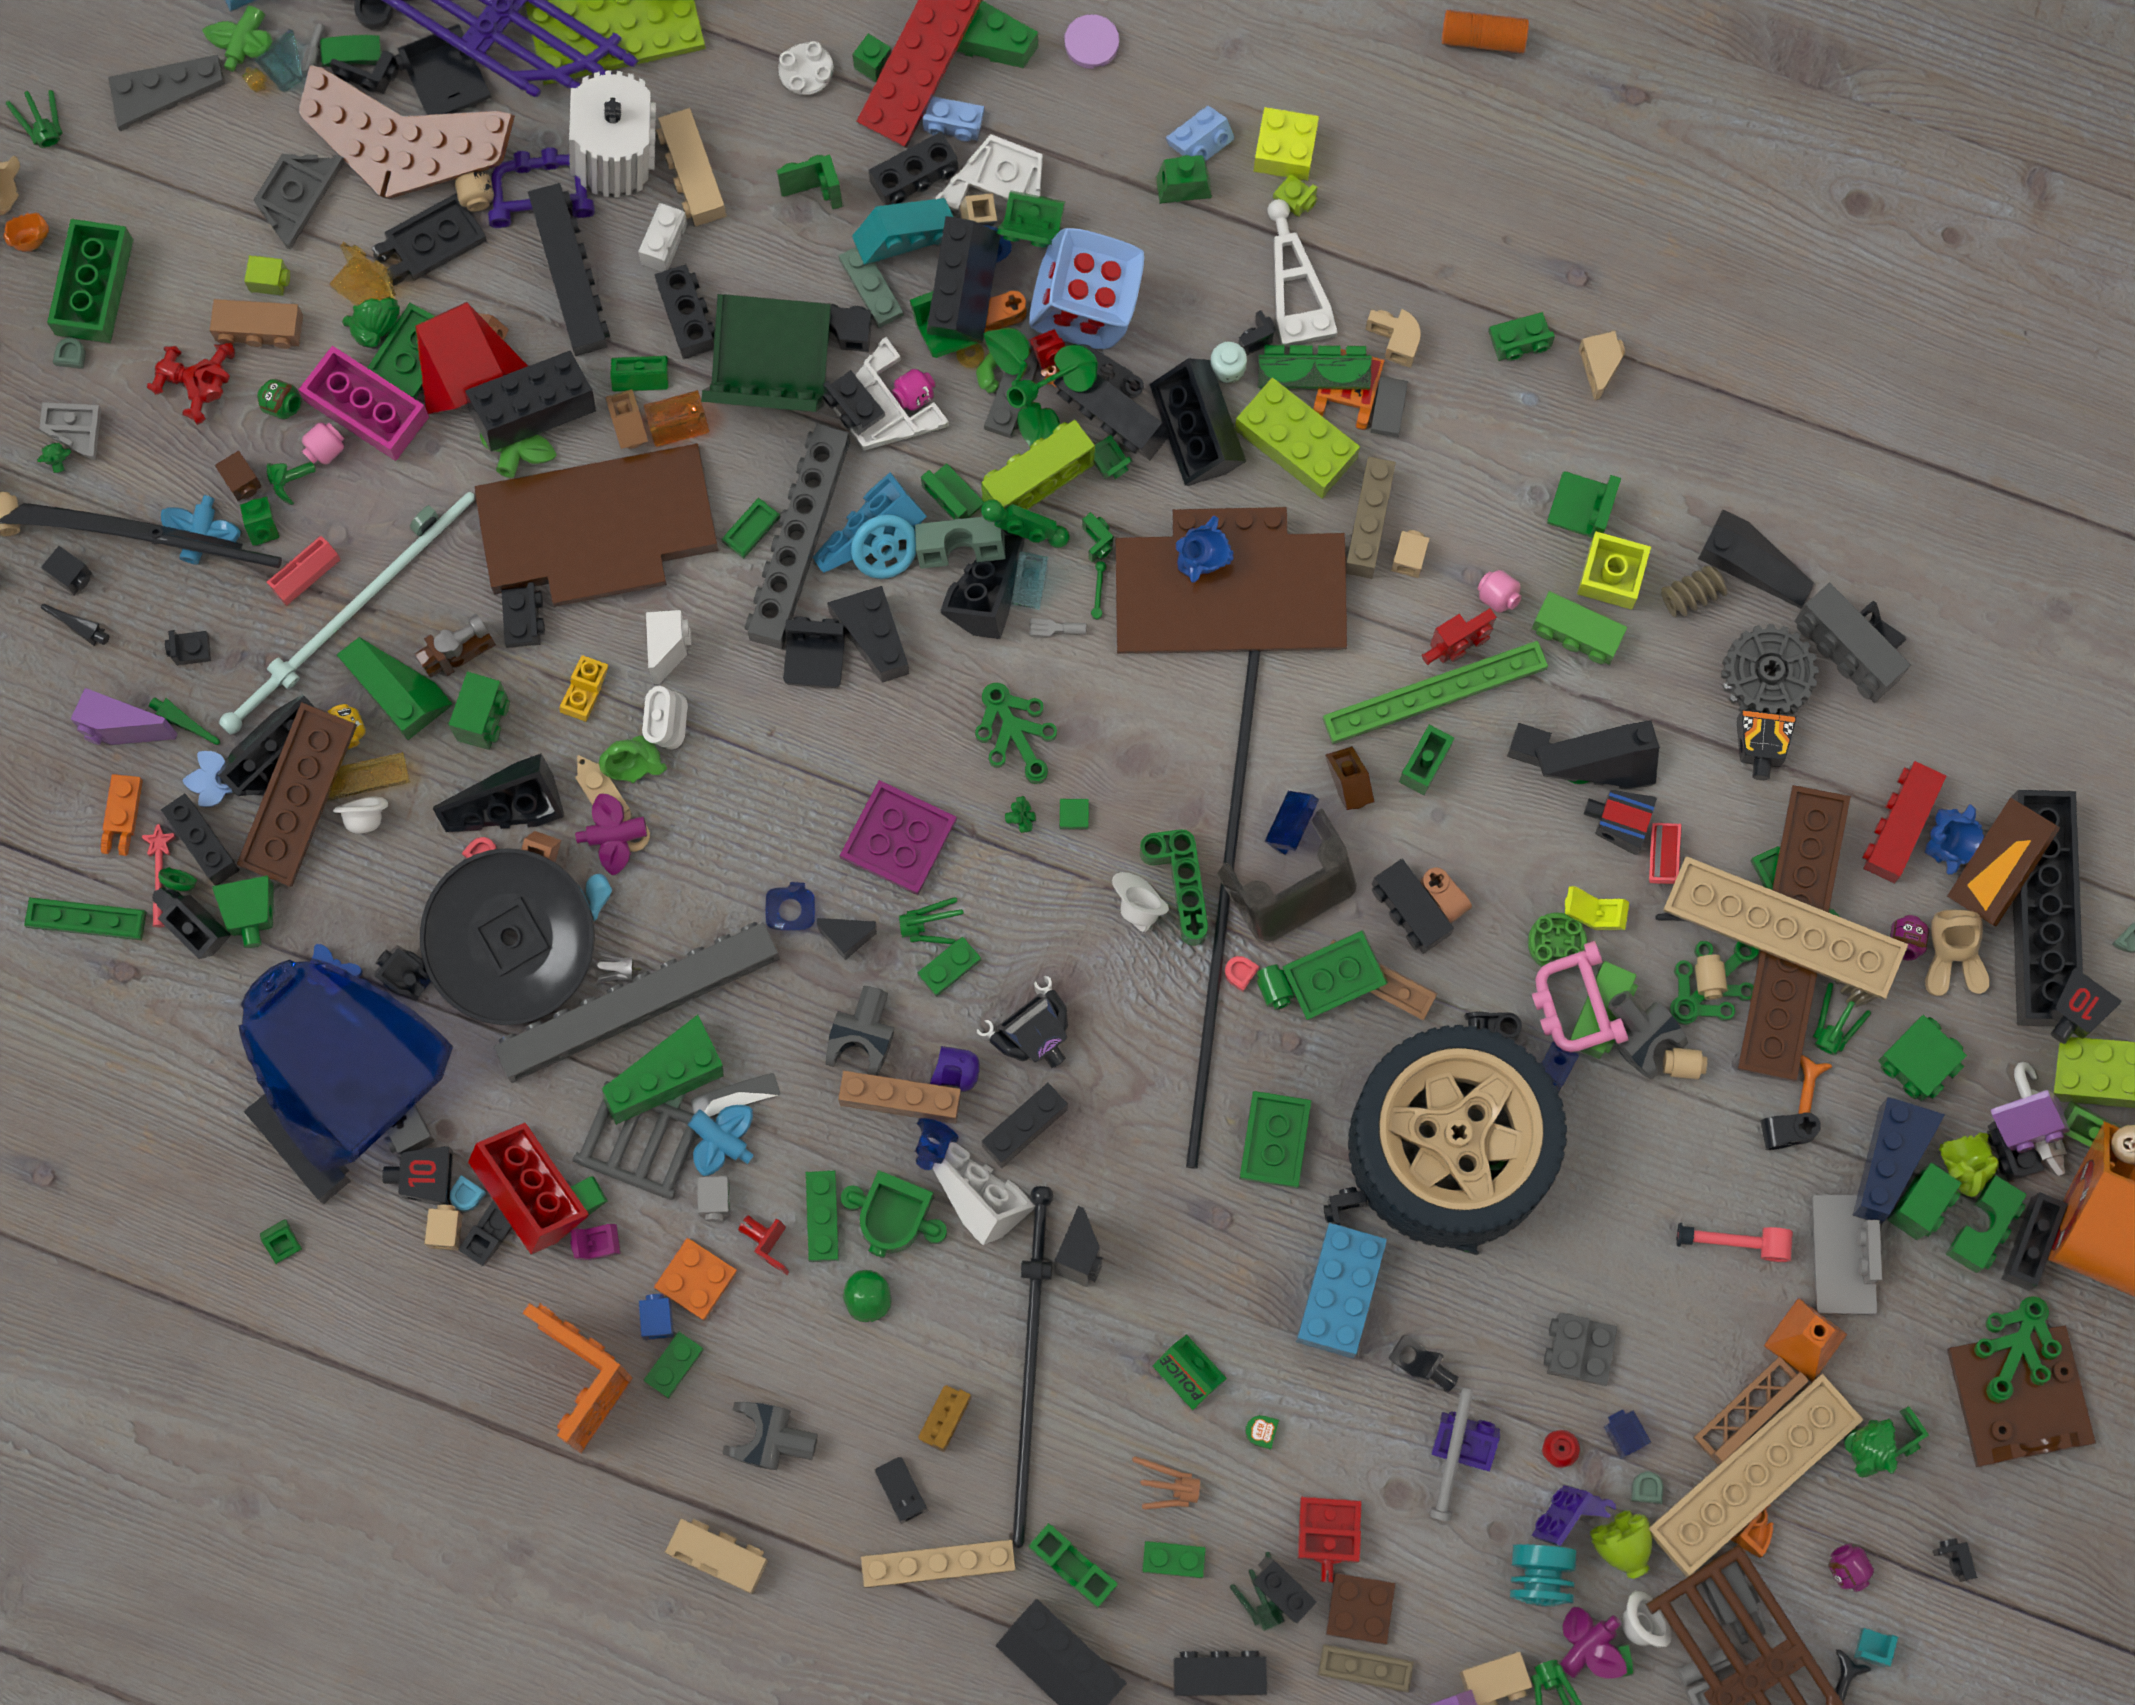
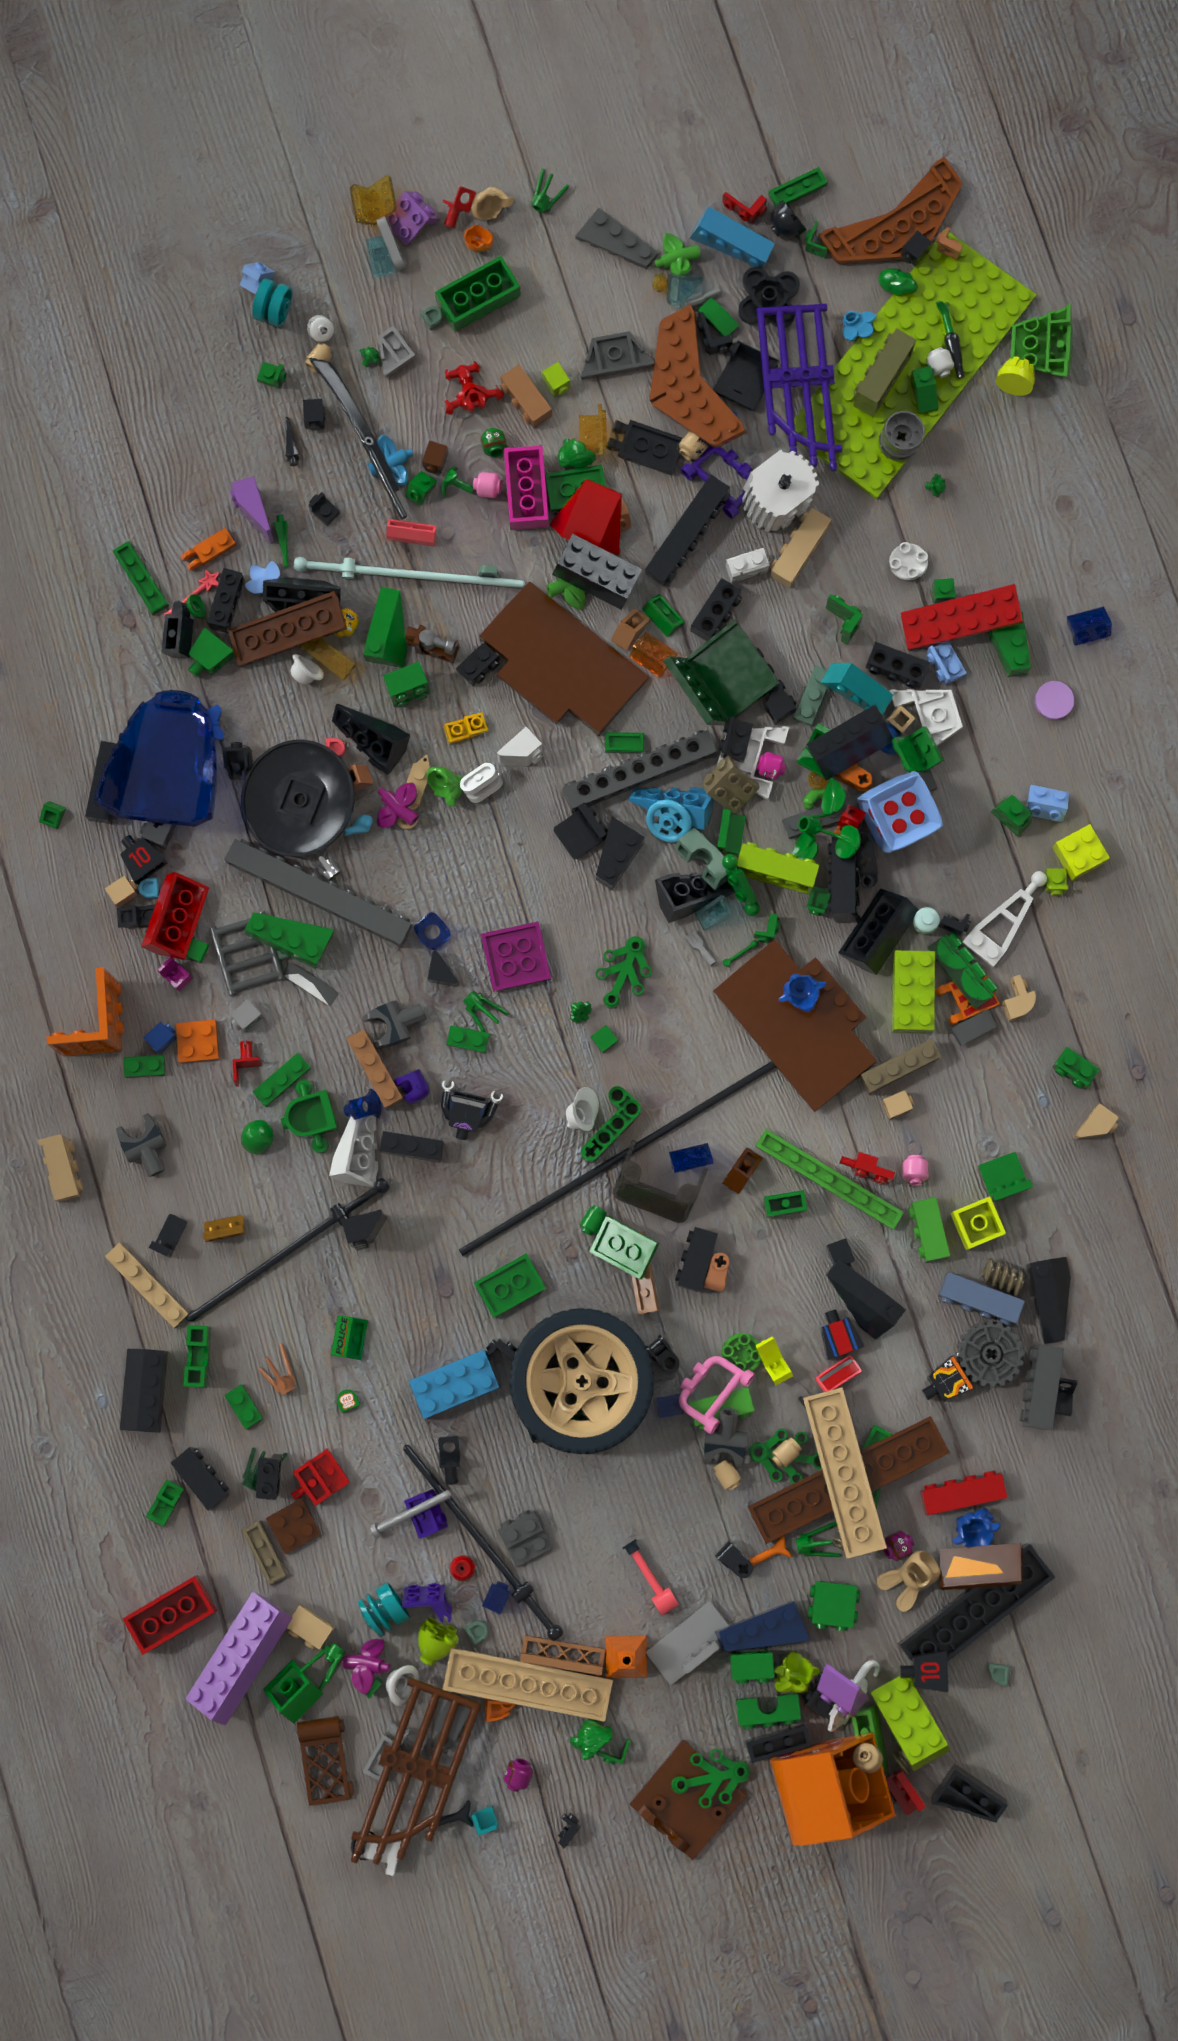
camera: 55 degrees right, 5 degrees up
dark azure plant [687,1105,754,1176] -> none
coral tile [1225,956,1260,992] -> none
none -> black bar [403,1445,563,1641]
none -> dark tan bracket [702,755,760,813]
none -> sand blue brick [938,1272,1025,1327]

